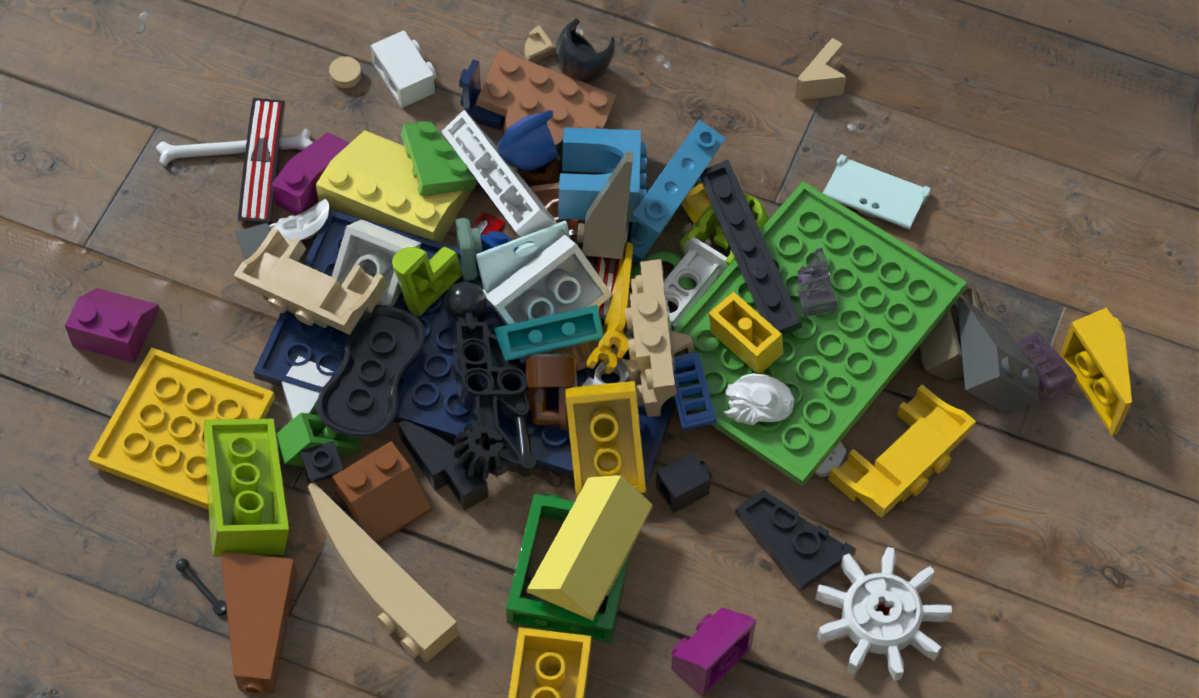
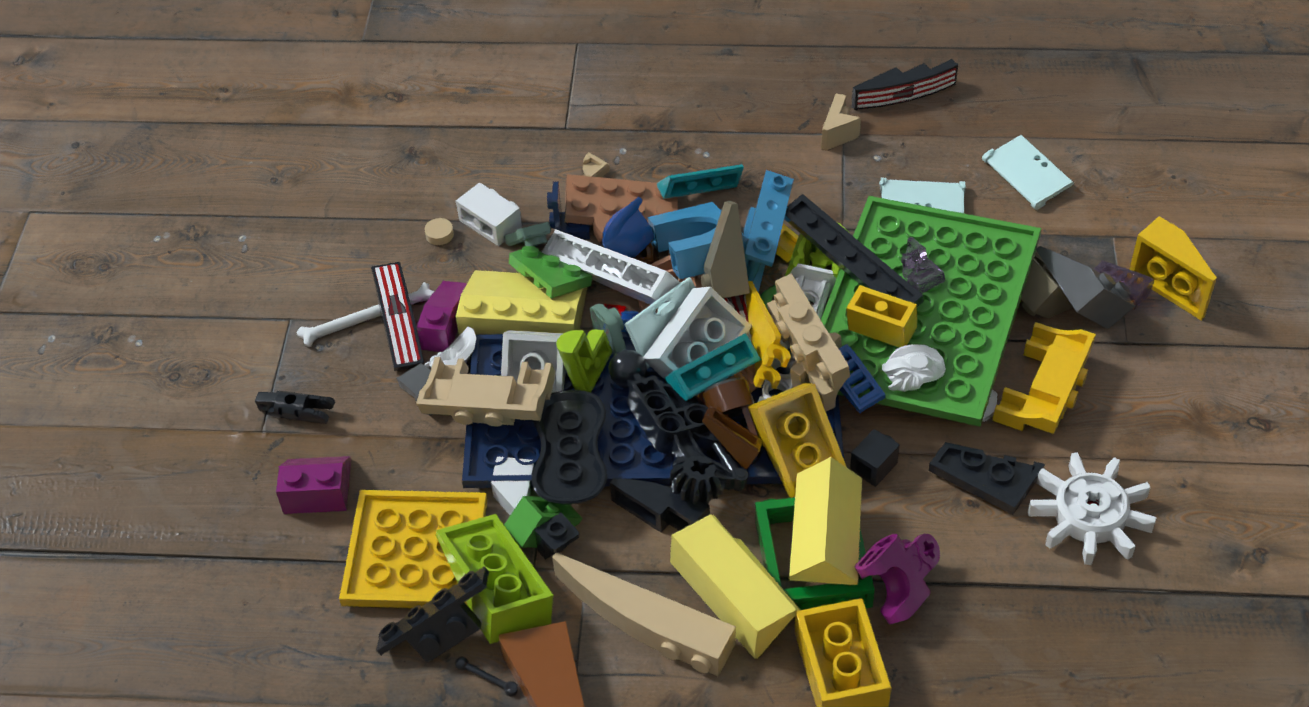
camera: 15 degrees left, 10 degrees down
dark orange slope [332,441,432,544] -> none
black piece [555,18,615,82] -> none
magenta slope [671,607,756,697] -> none
none -> black hinge [255,391,335,424]
none -> black bracket [376,566,489,663]
none -> sand green piece [504,222,551,246]
none -> teal slope [657,164,744,199]
none -> light yellow slope [670,514,800,659]
none -> reddish brown slope [702,406,763,470]
none -> slope [851,59,958,110]
none -> magenta piece [855,533,940,624]
none -> light aqua door [982,135,1074,210]

